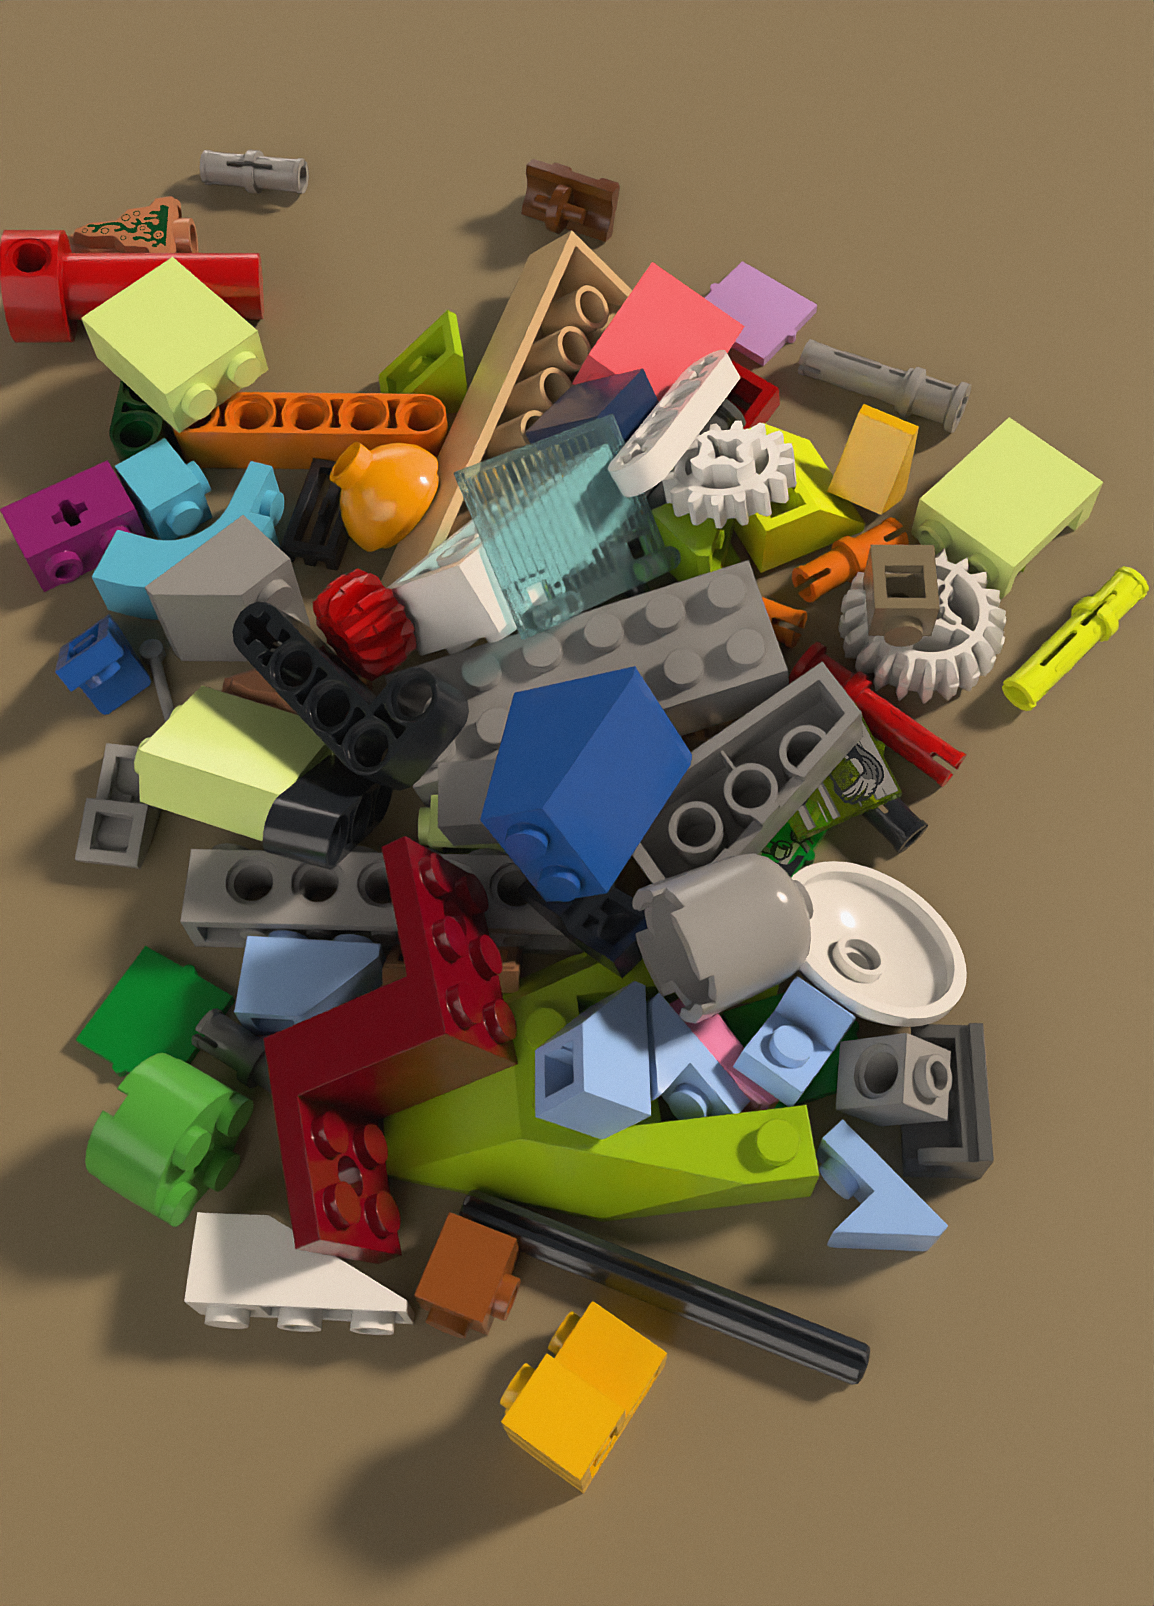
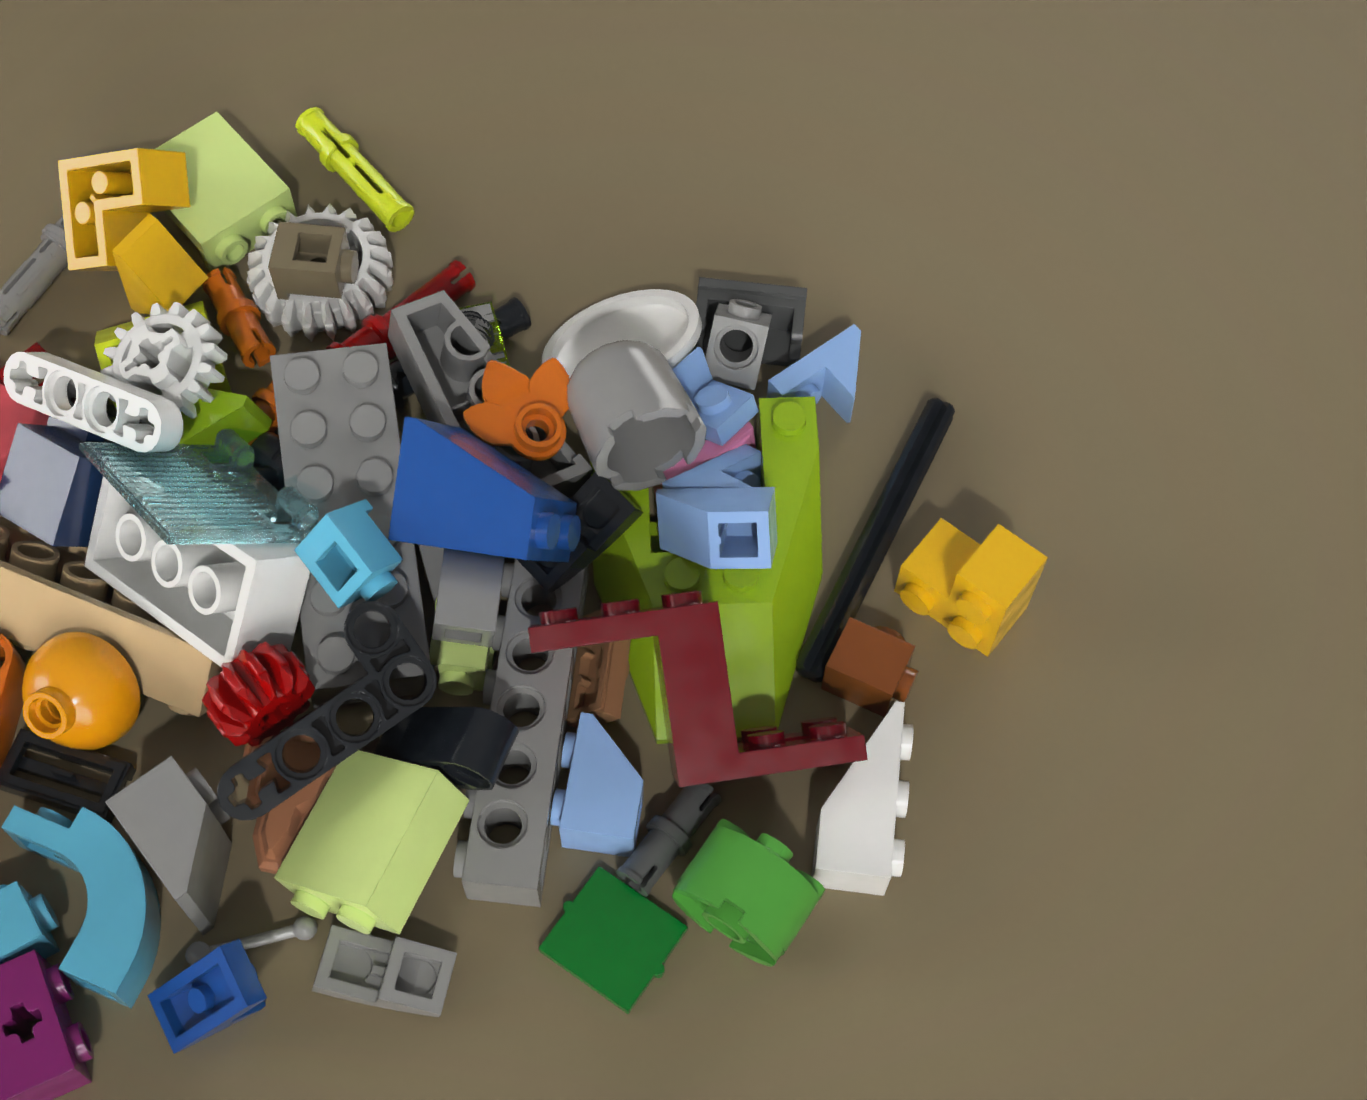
camera: 90 degrees left, 0 degrees up
none -> yellow brick [58,148,190,271]
none -> medium azure brick [294,499,403,608]
none -> orange plate [463,358,570,461]

